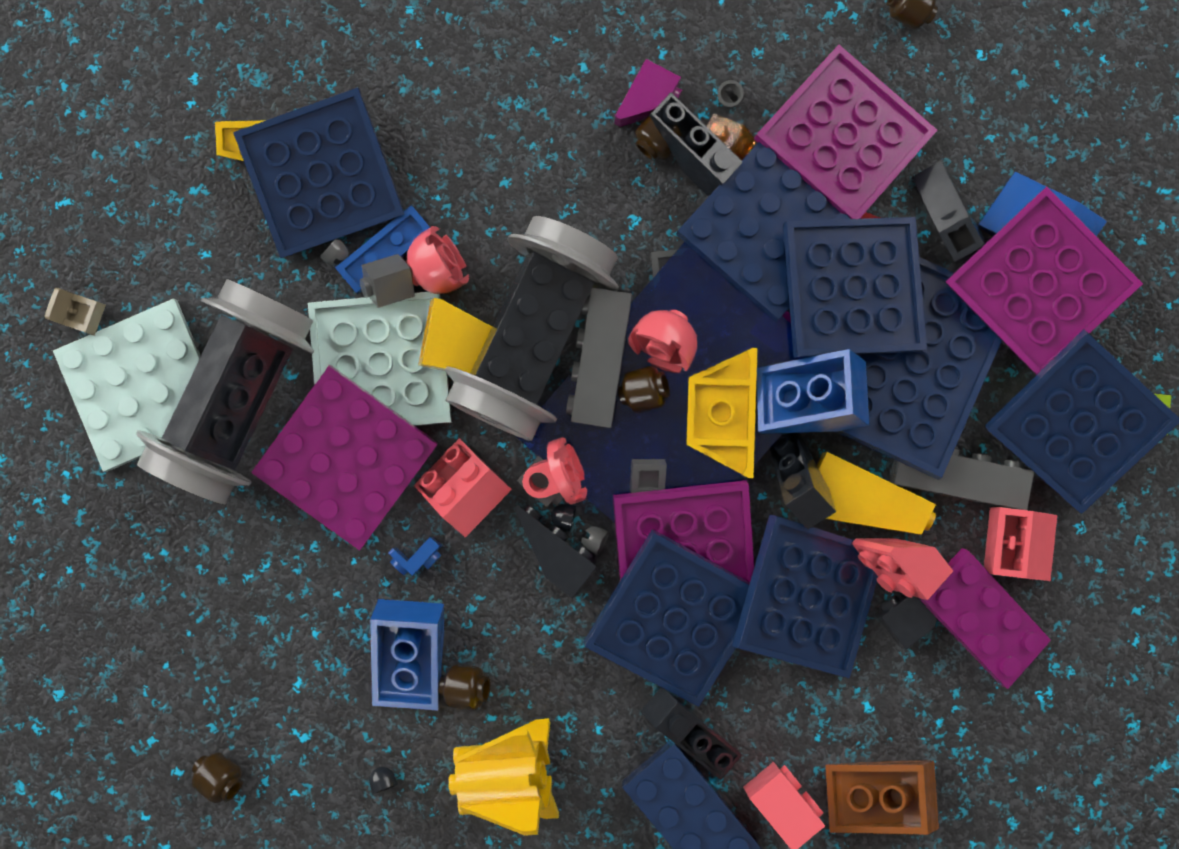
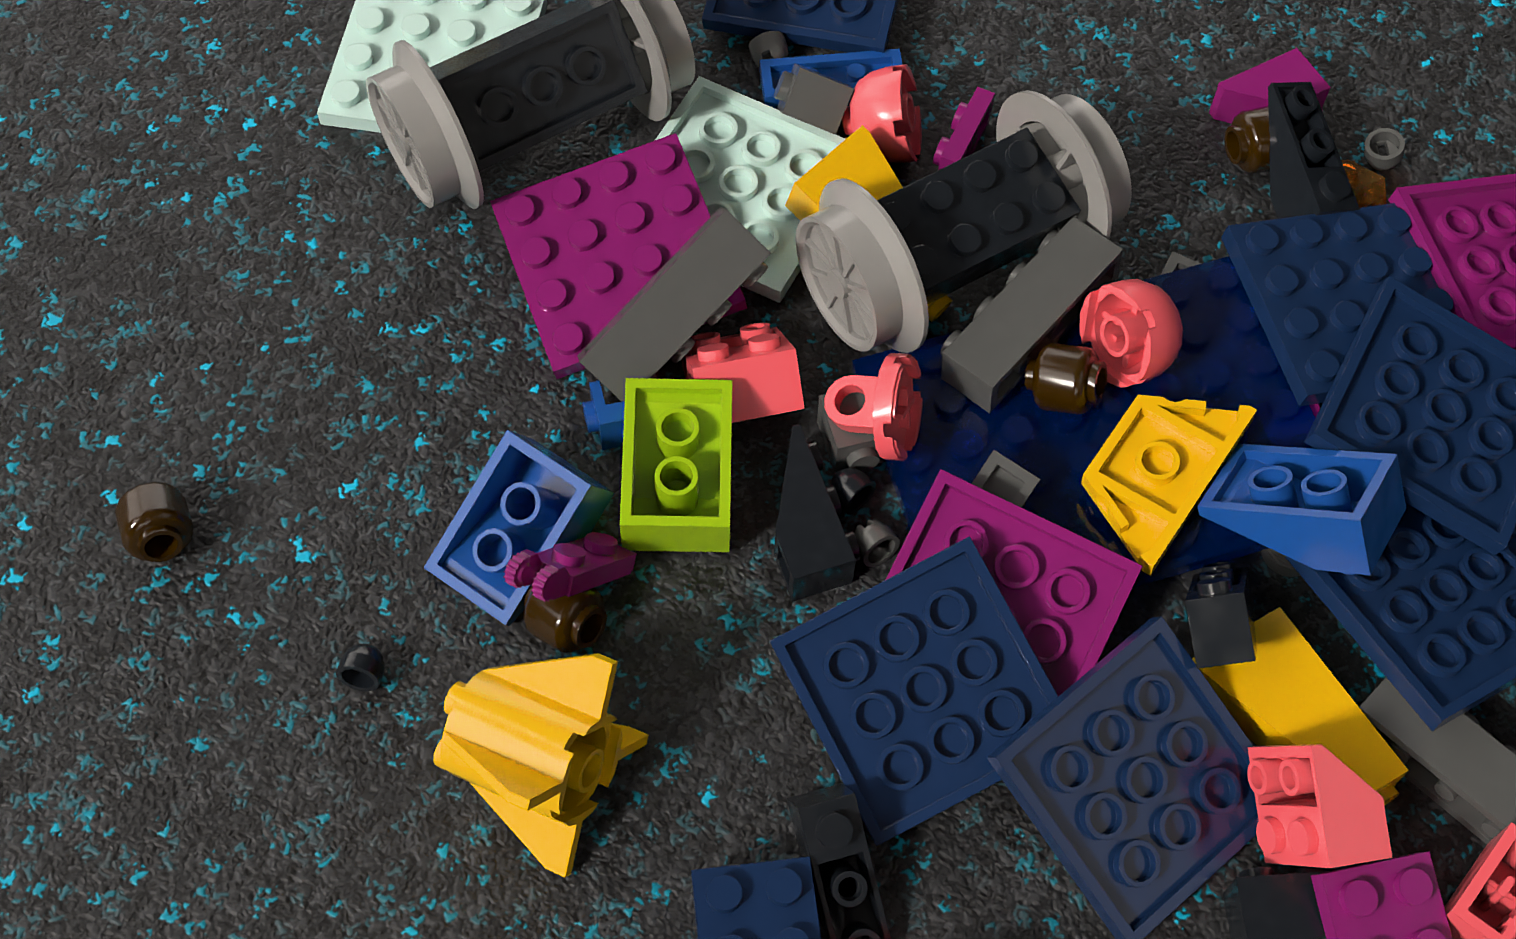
camera: 30 degrees right, 25 degrees down
none -> magenta hinge [503,532,637,602]
none -> dark grey brick [577,207,771,402]
none -> lime slope [620,378,732,552]
none -> magenta plate [932,86,995,170]

